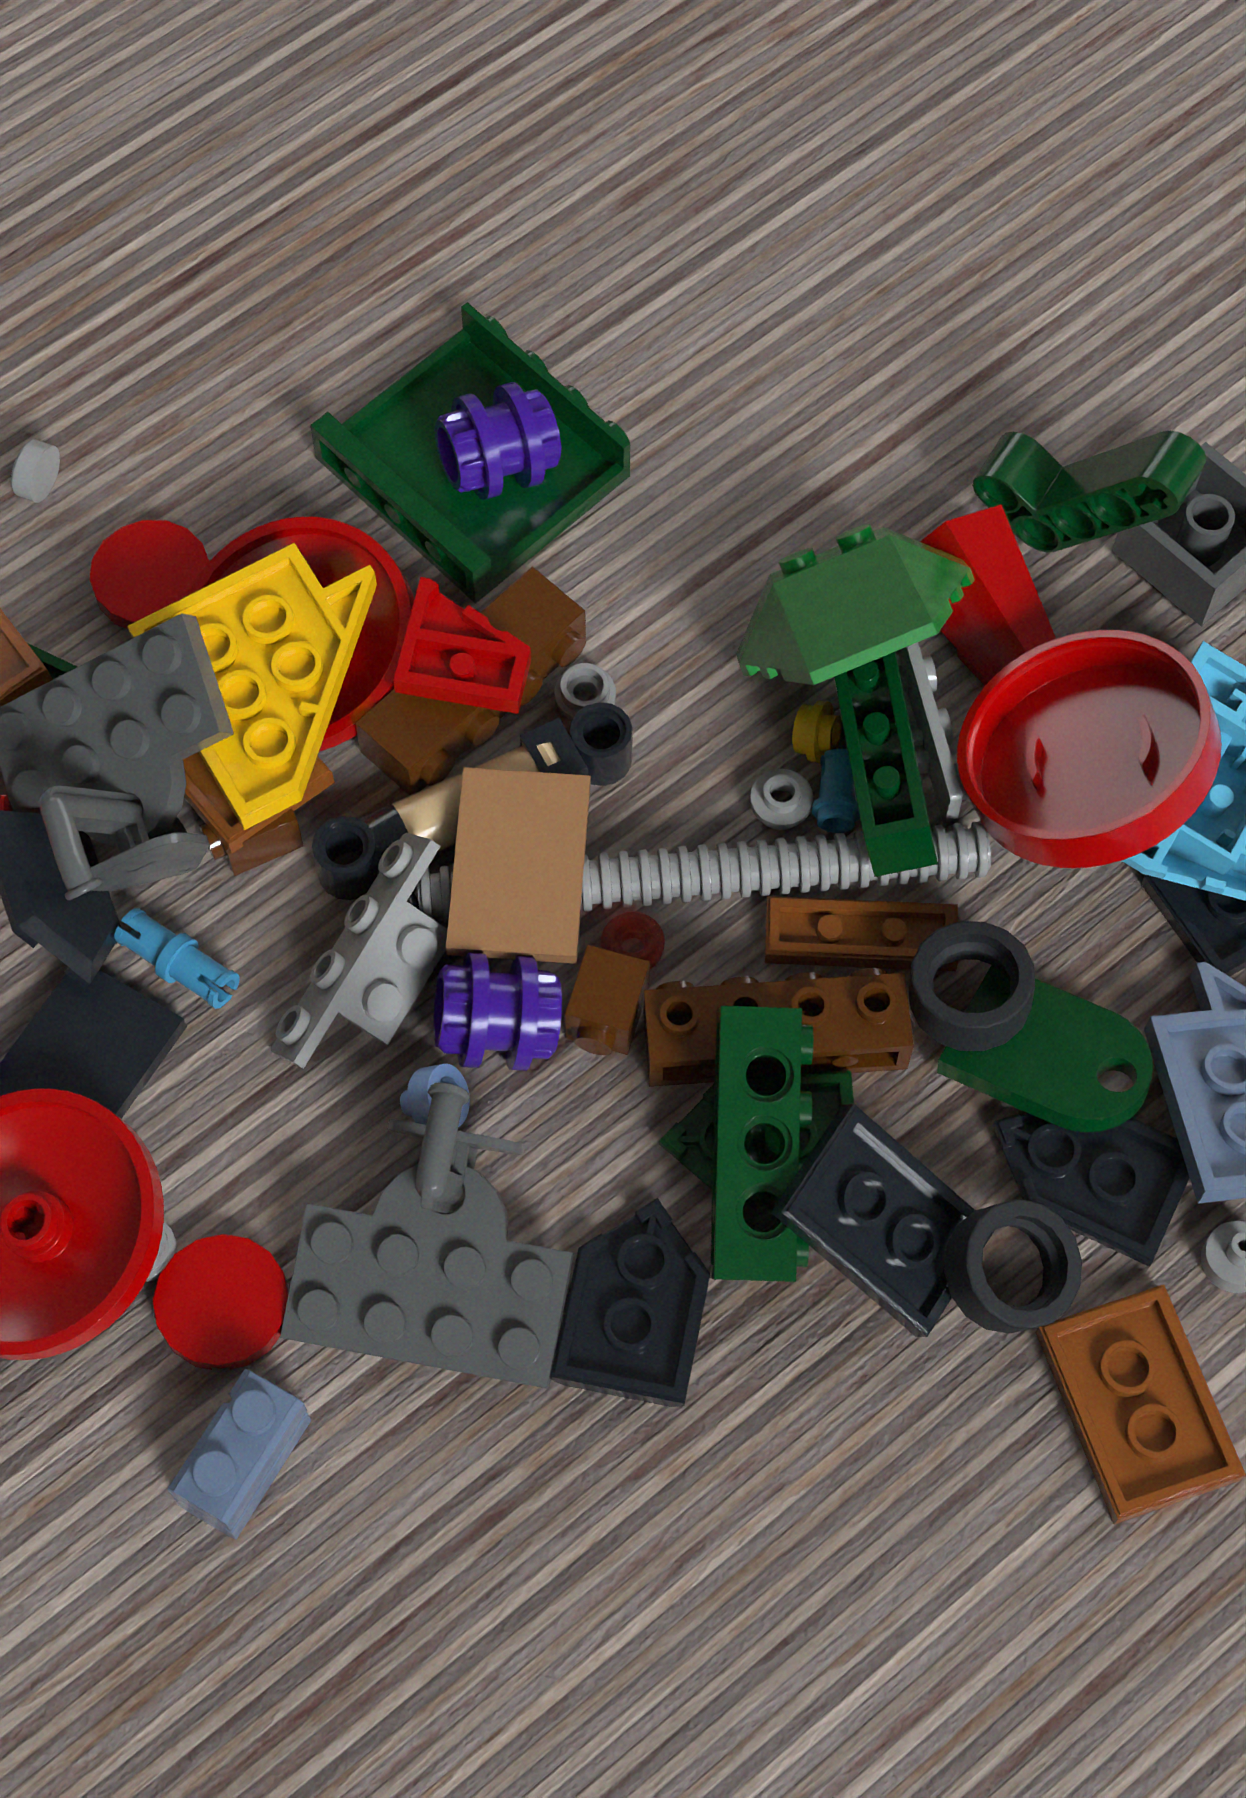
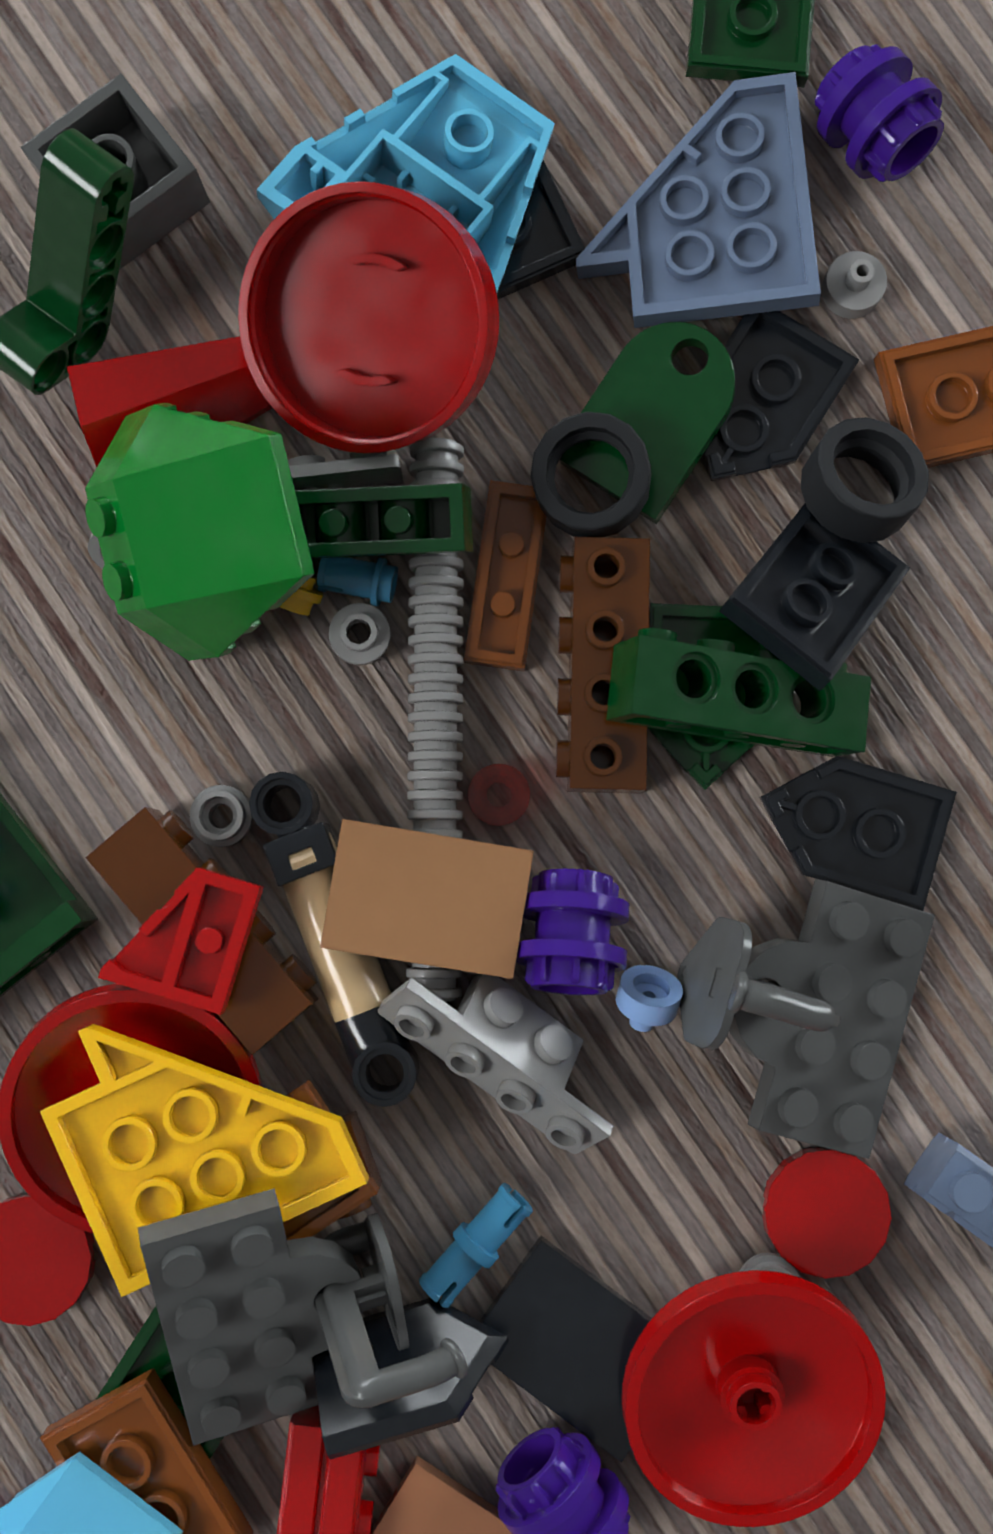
camera: 85 degrees left, 20 degrees up
reddish brown brick [565,945,650,1055] -> none

